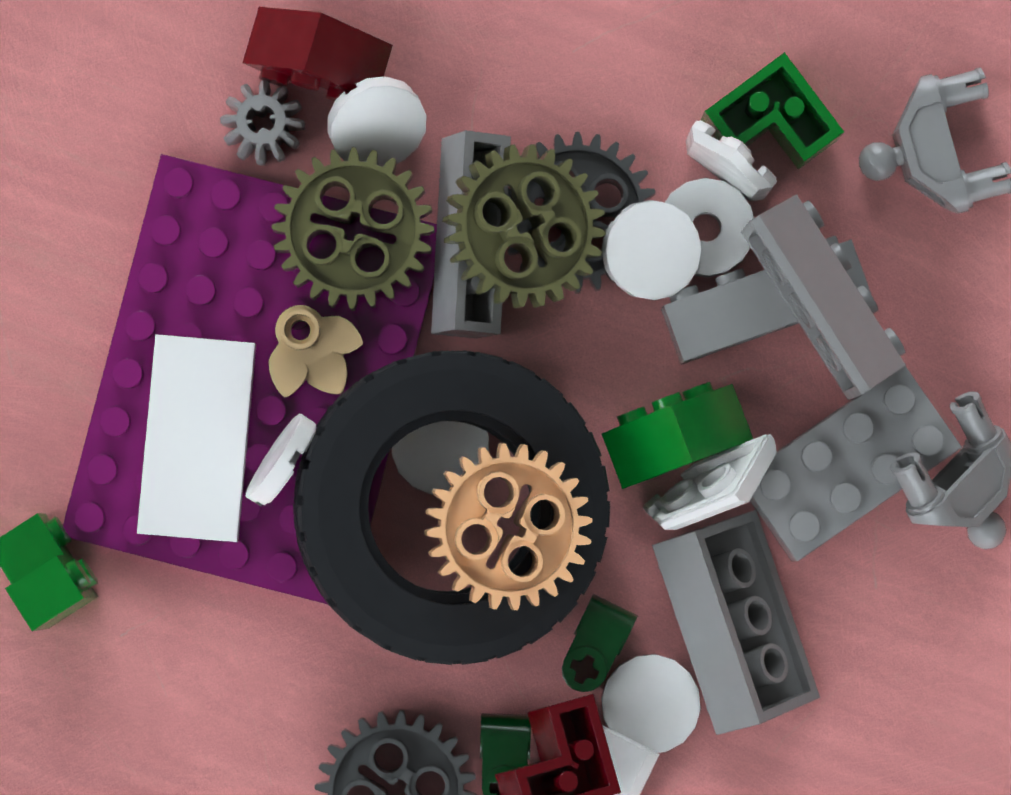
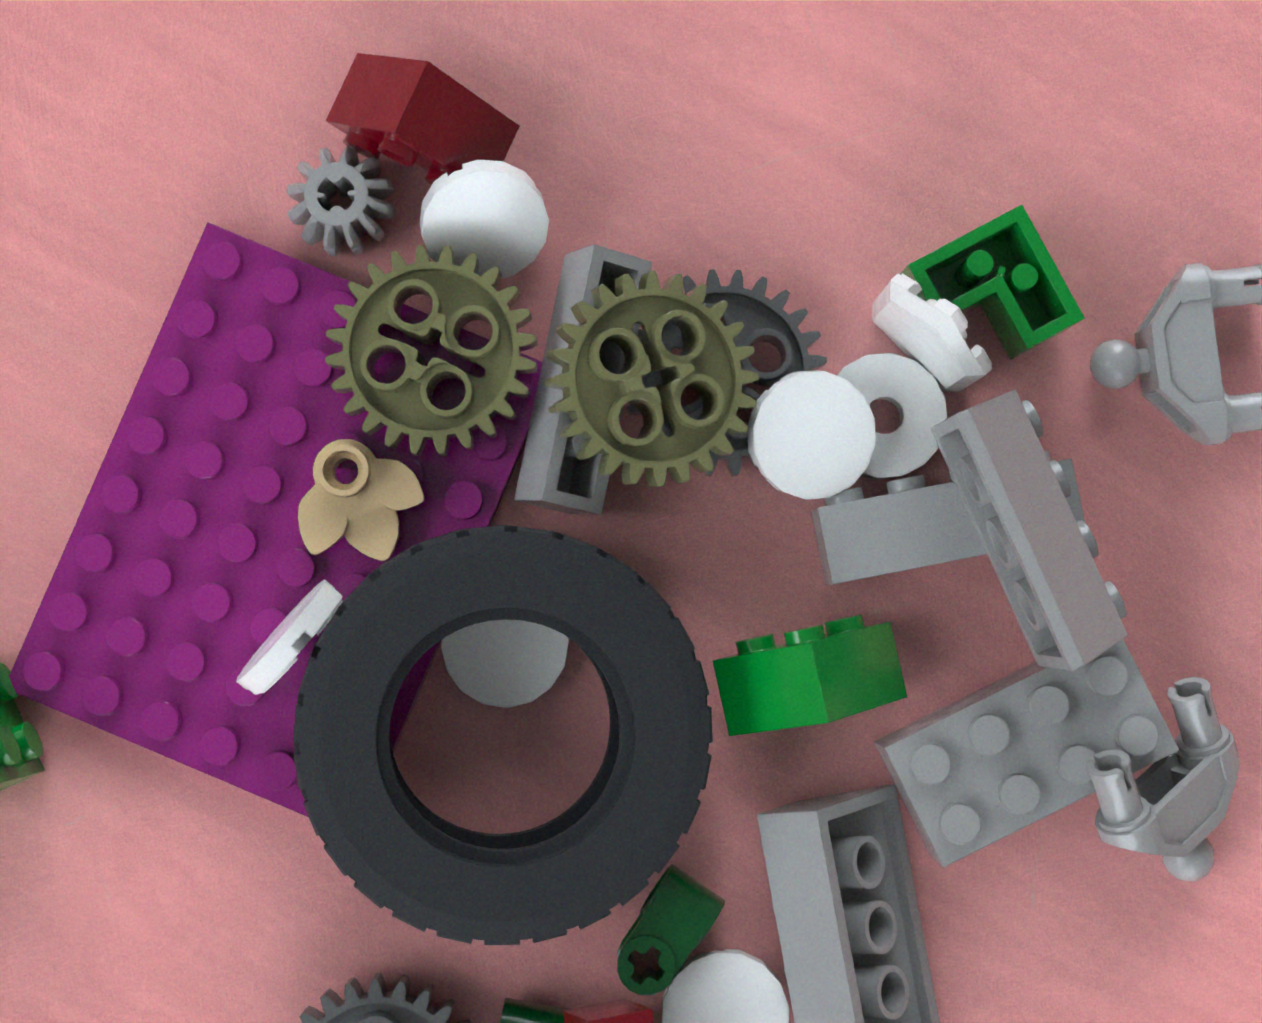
camera: 10 degrees right, 0 degrees up
white tile [137,334,256,542] -> none
light nougat gear [424,443,592,610] -> none
white tile [643,434,777,530] -> none

